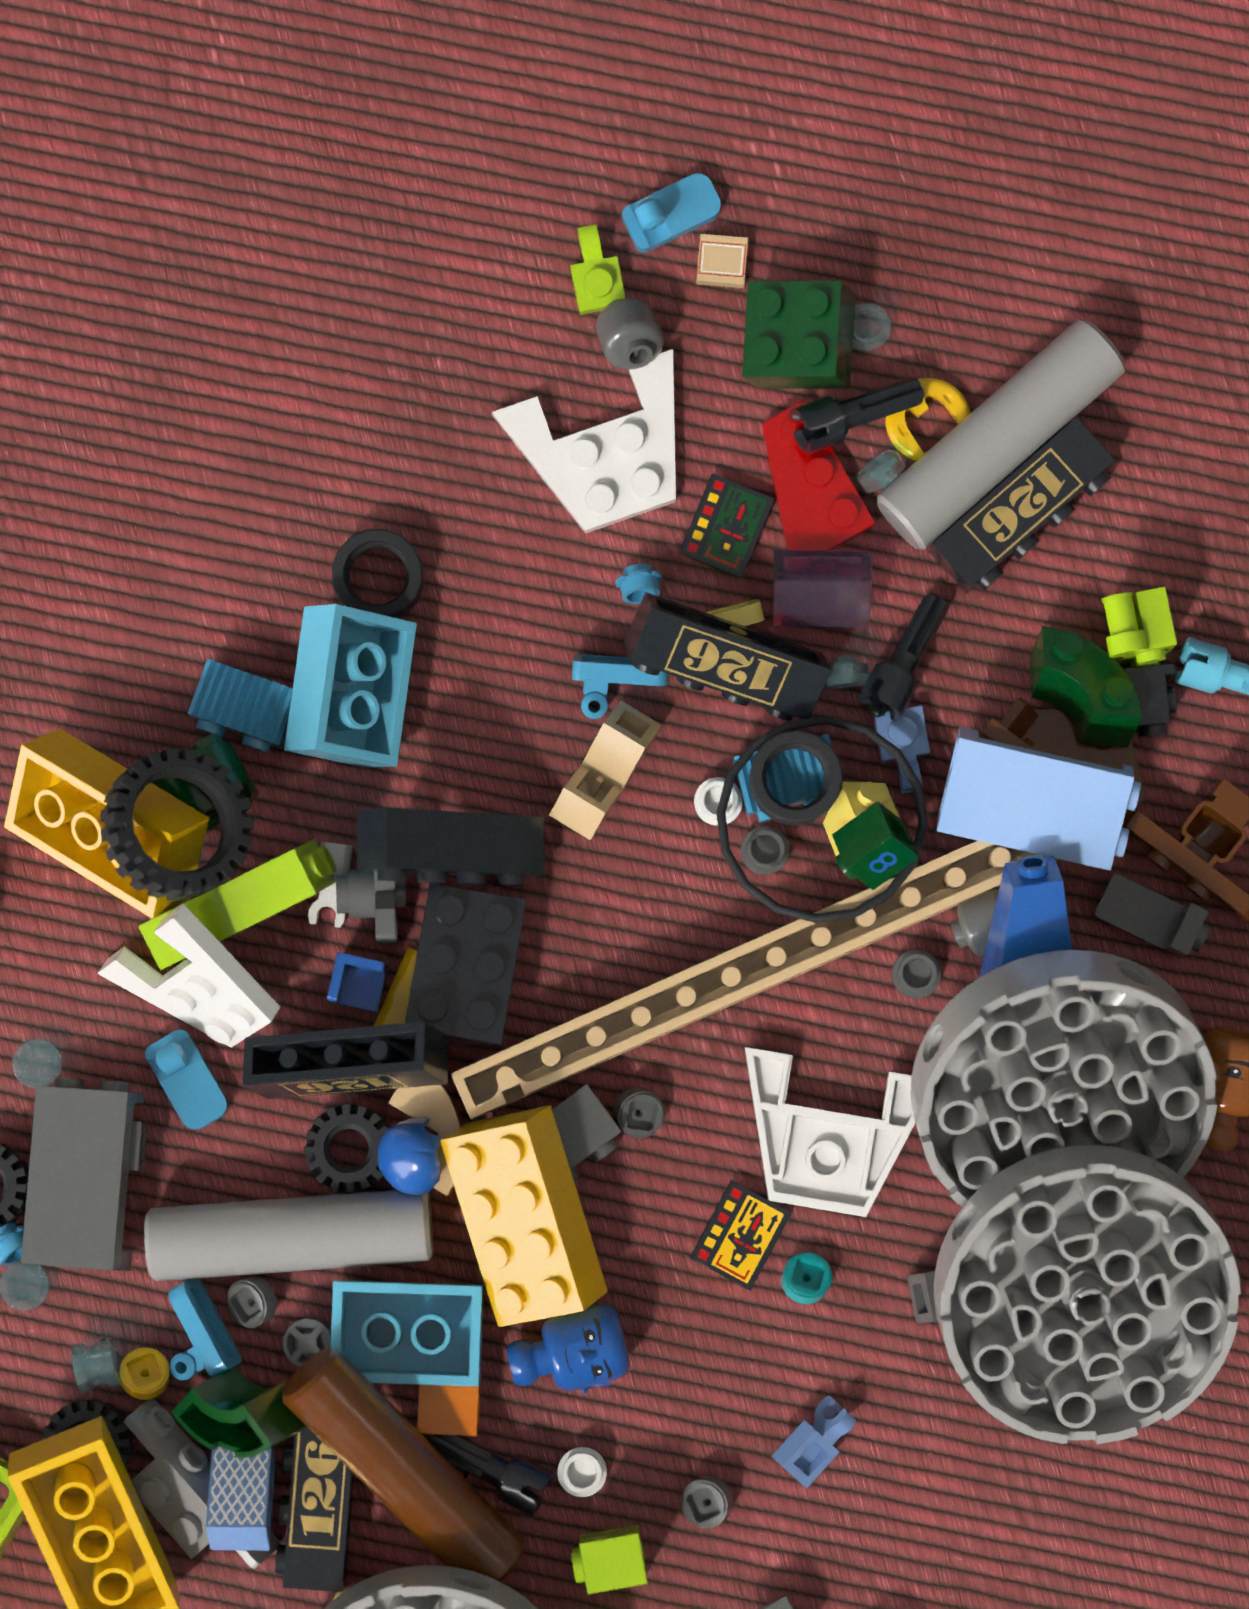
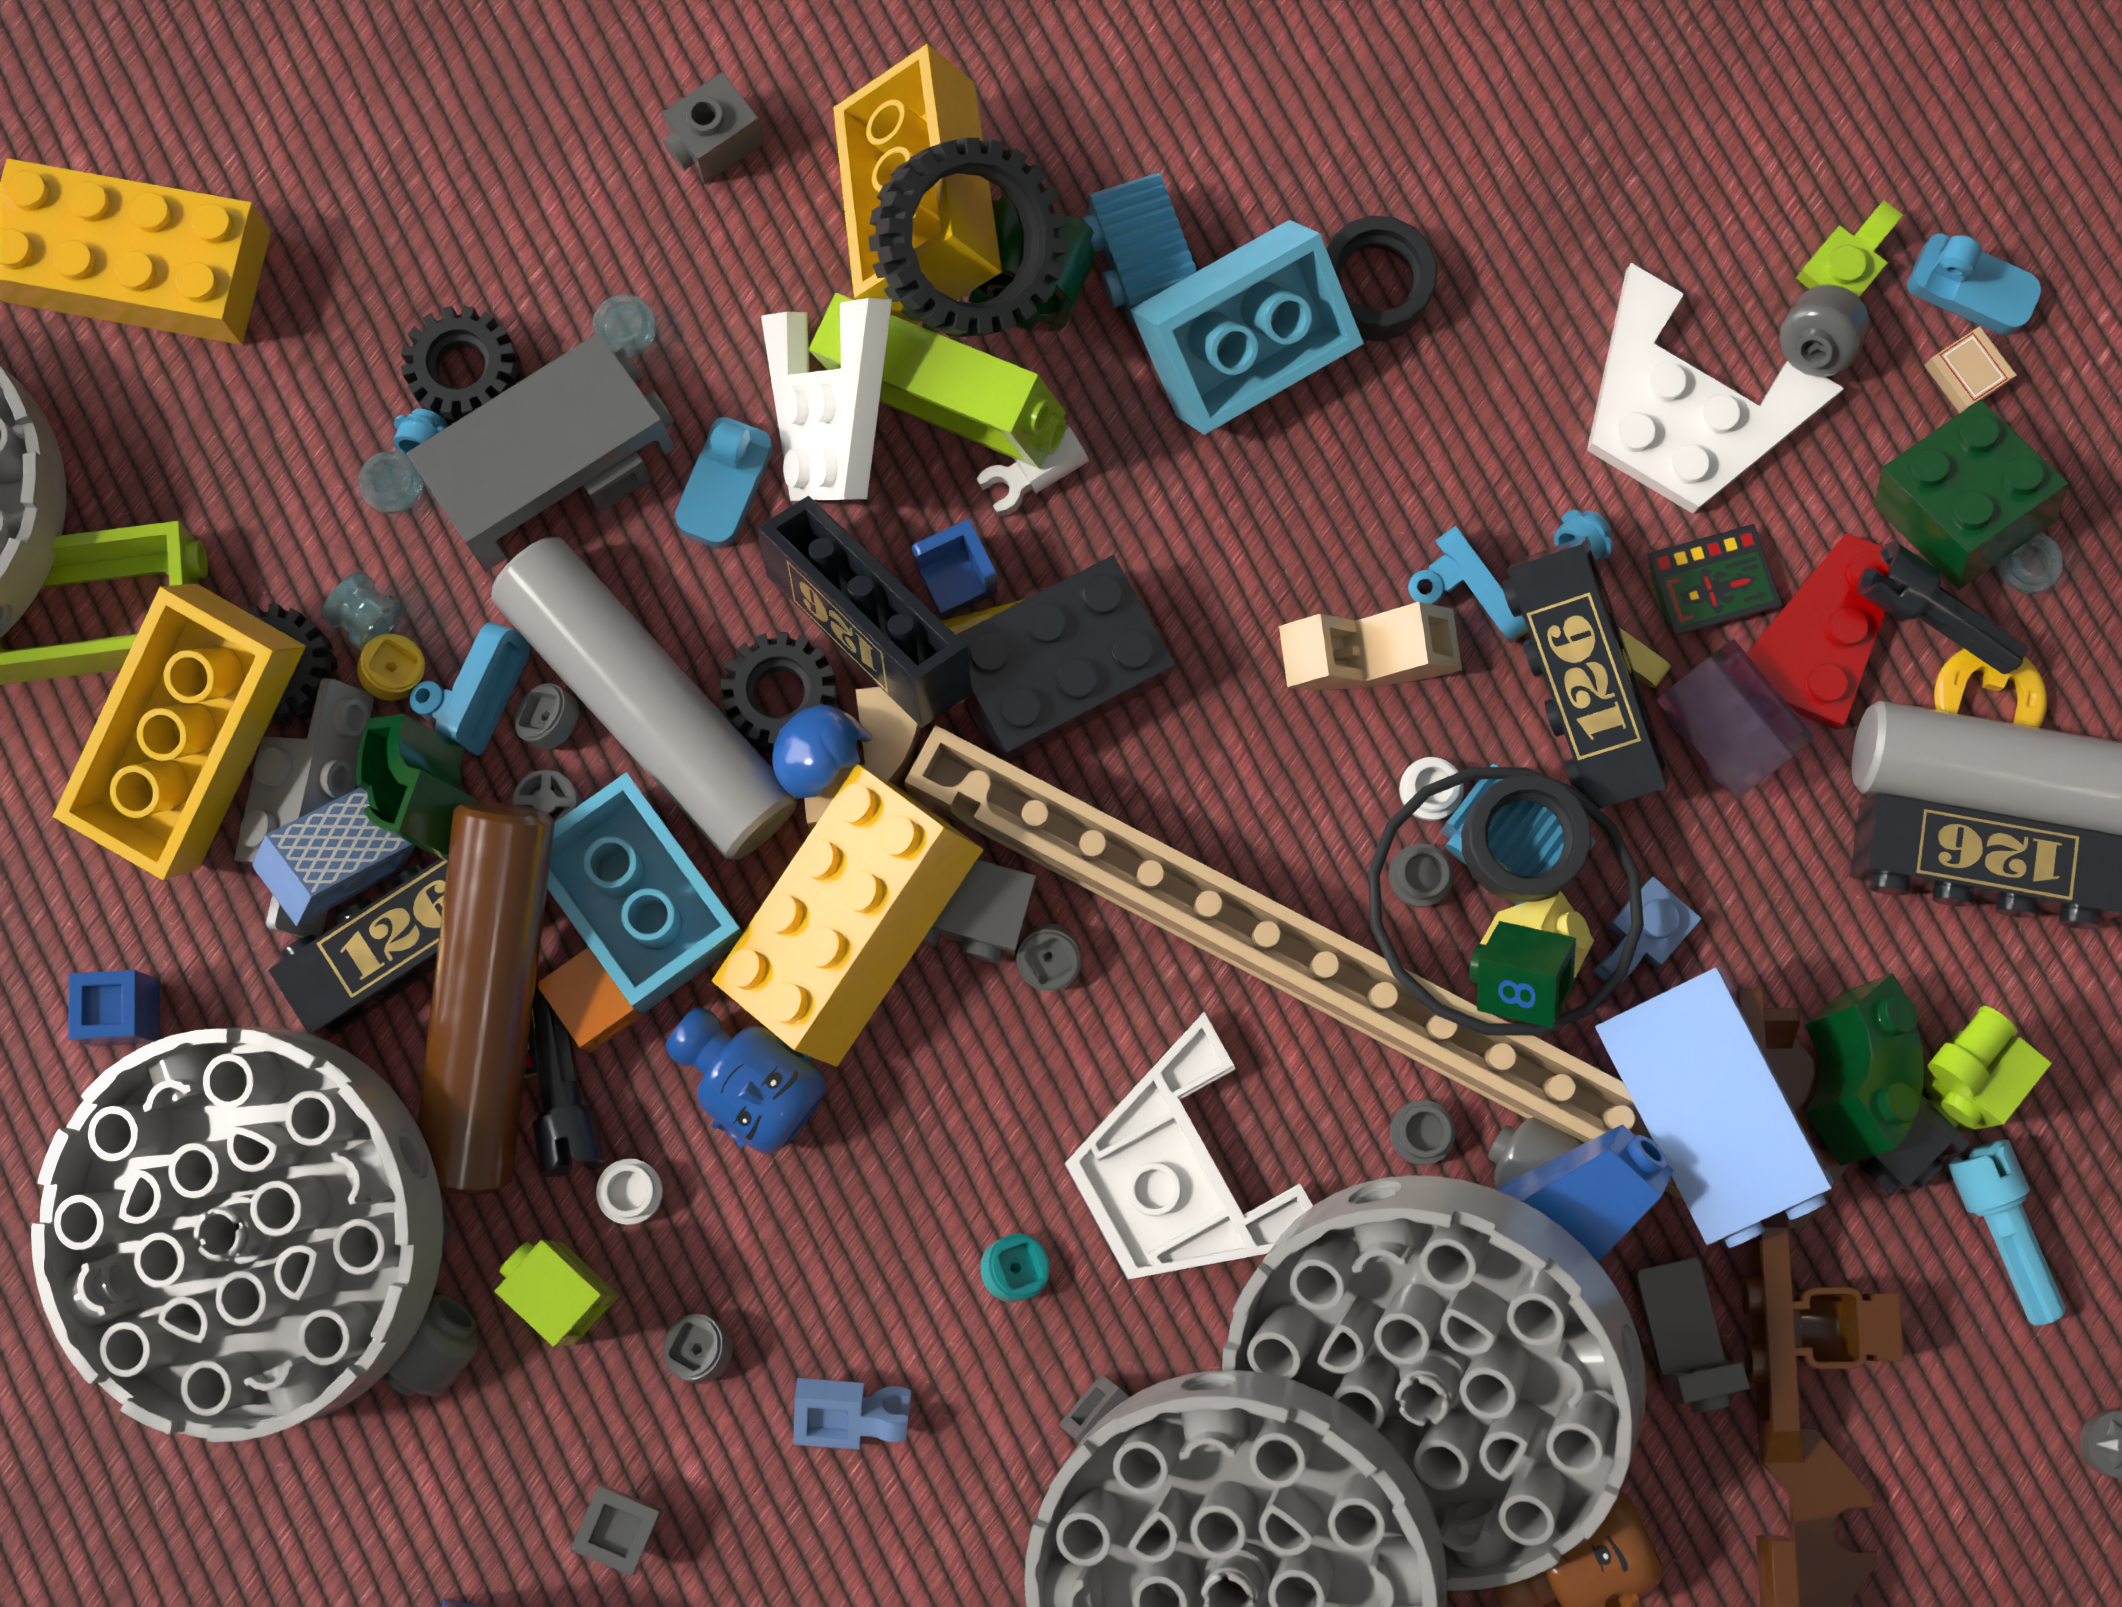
camera: 45 degrees right, 5 degrees down
dark grey plant [336,869,406,945] -> none
black brick [357,807,544,887] -> none
piece [690,1180,792,1291] -> none
clear light blue tile [824,656,869,689] -> none
clear light blue tile [857,450,906,493] -> none
black piece [857,593,949,722] -> none

